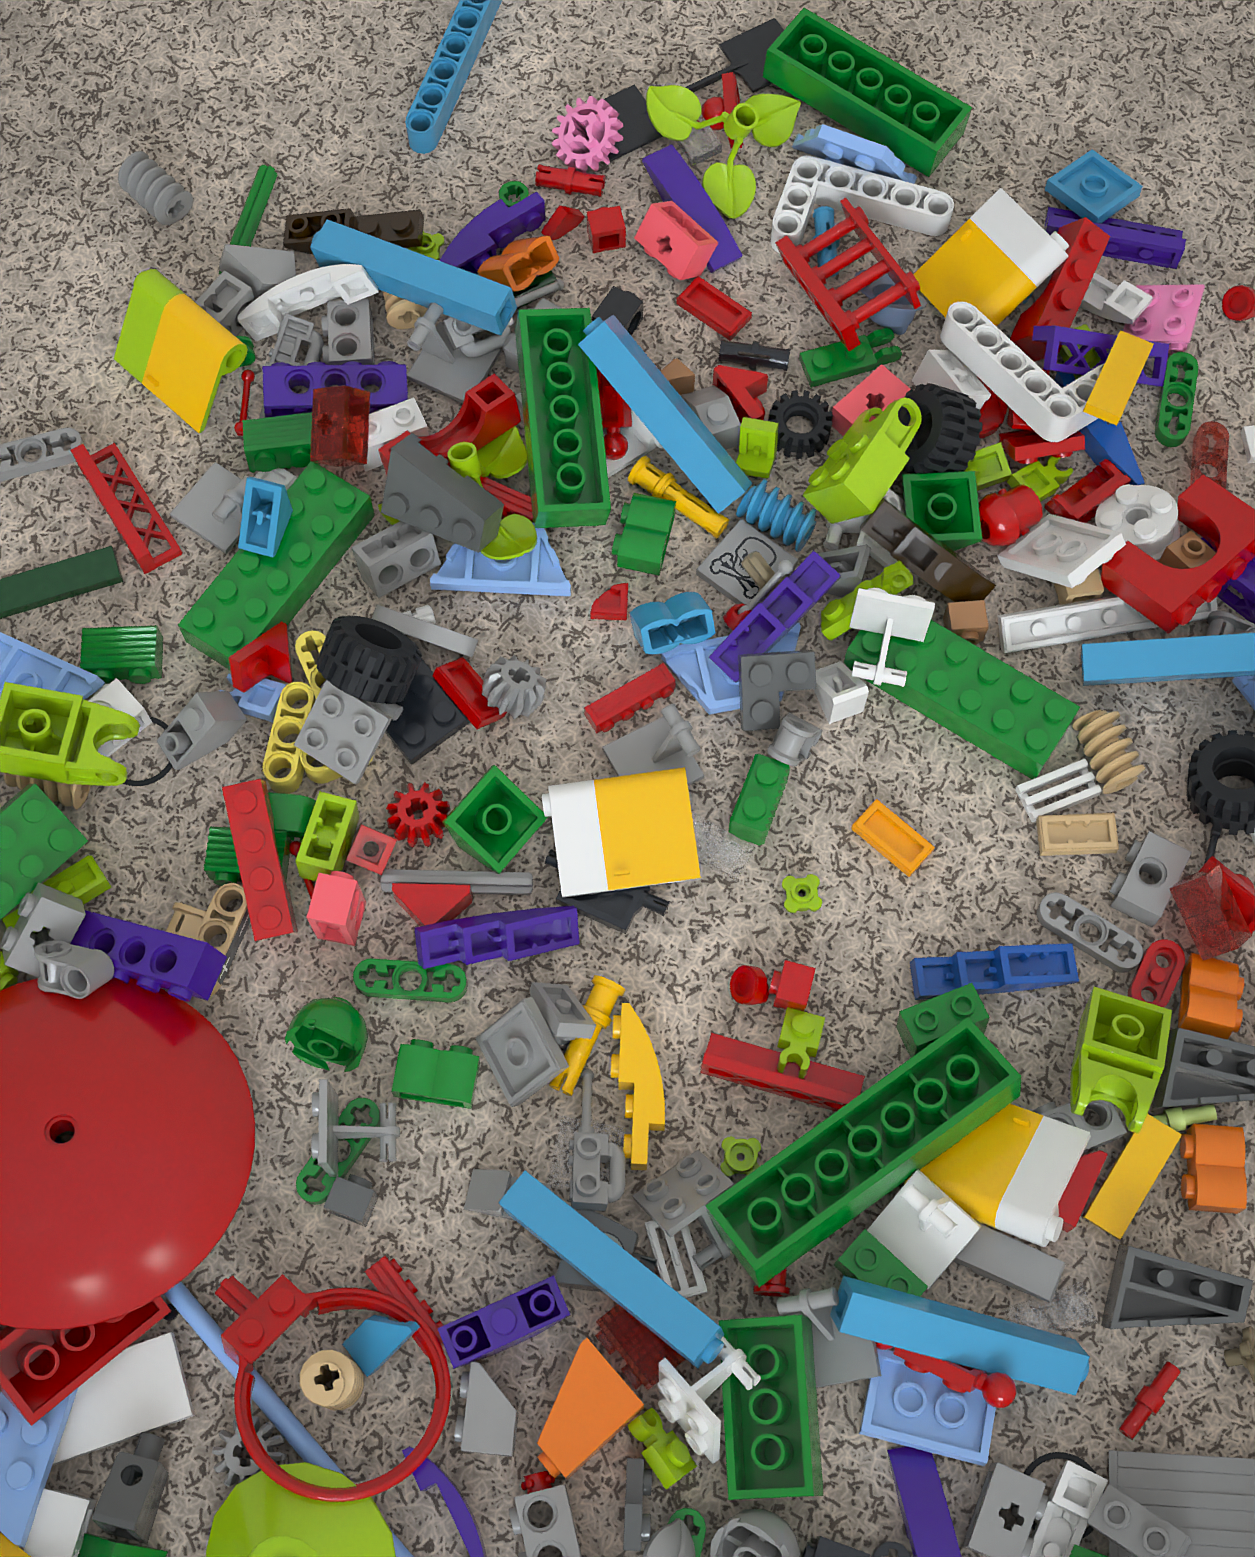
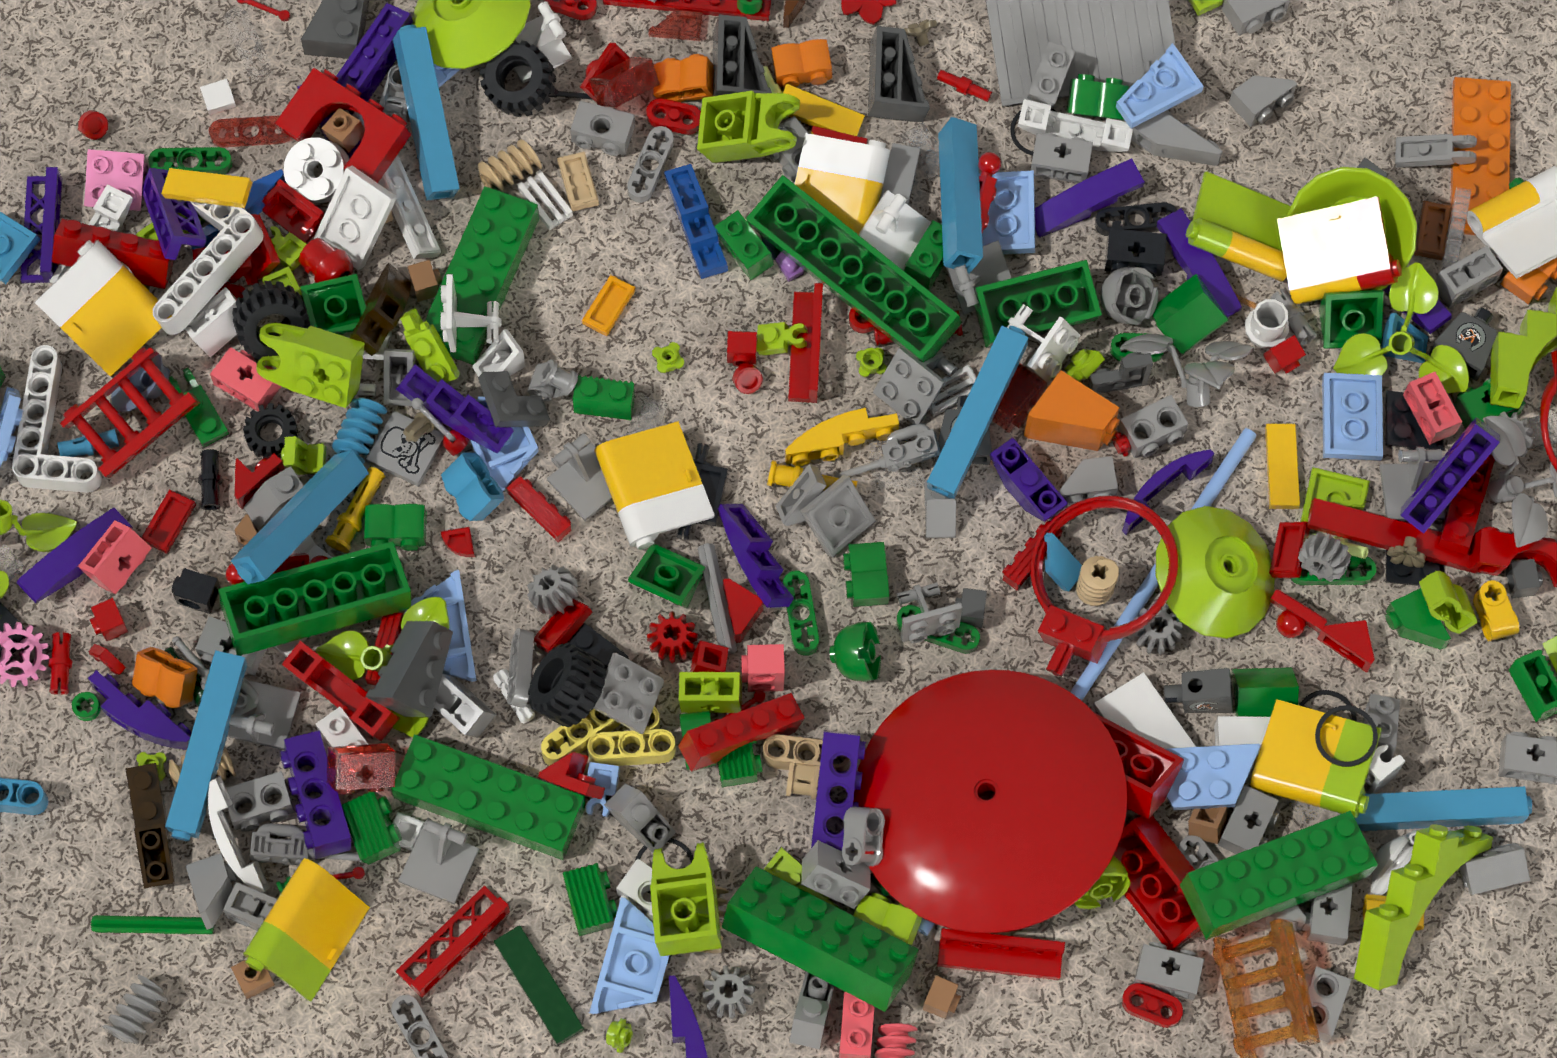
camera: 105 degrees left, 0 degrees up
dark azure slope [238,476,293,557] -> none

